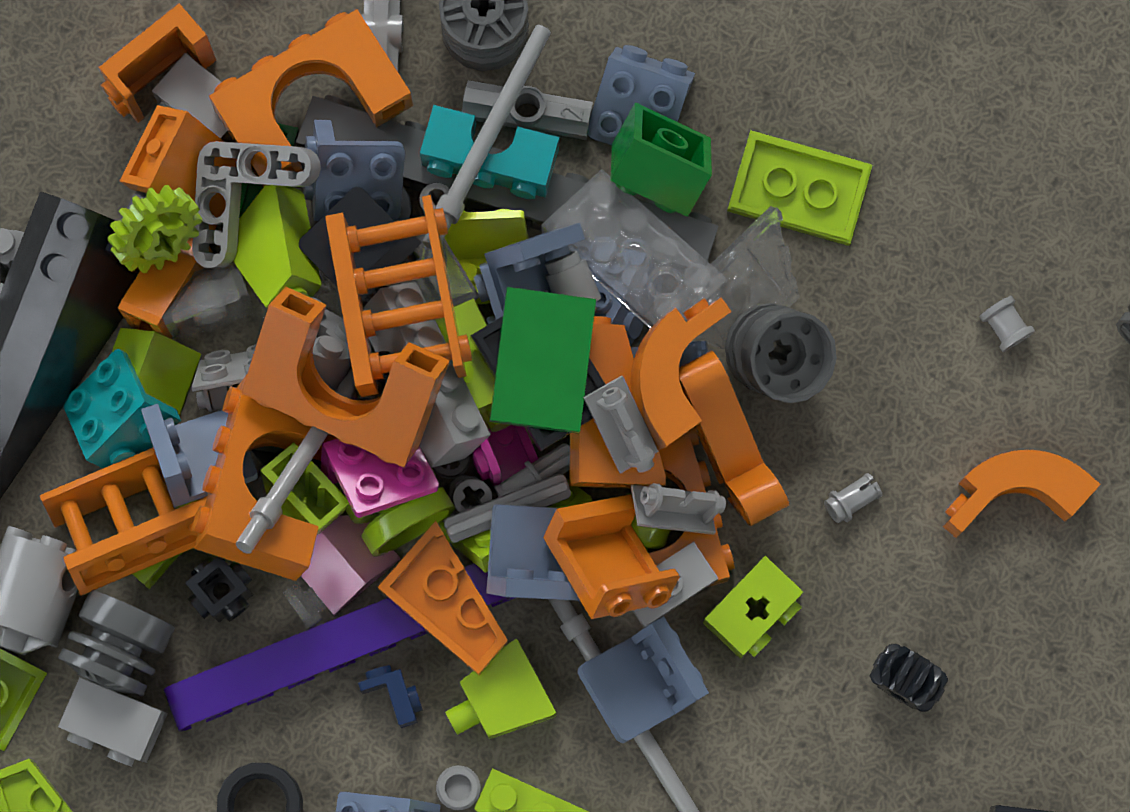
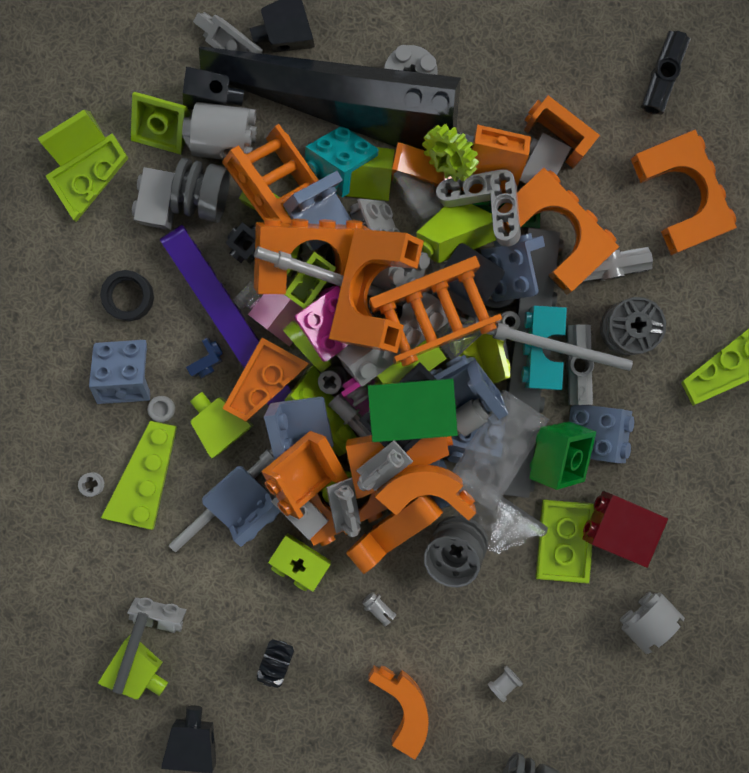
camera: 80 degrees right, 10 degrees up
light grey axle [444,474,571,543] -> none
none -> light grey bush [347,384,369,407]
none -> dark red panel [582,491,668,568]
none -> light grey brick [620,592,685,654]

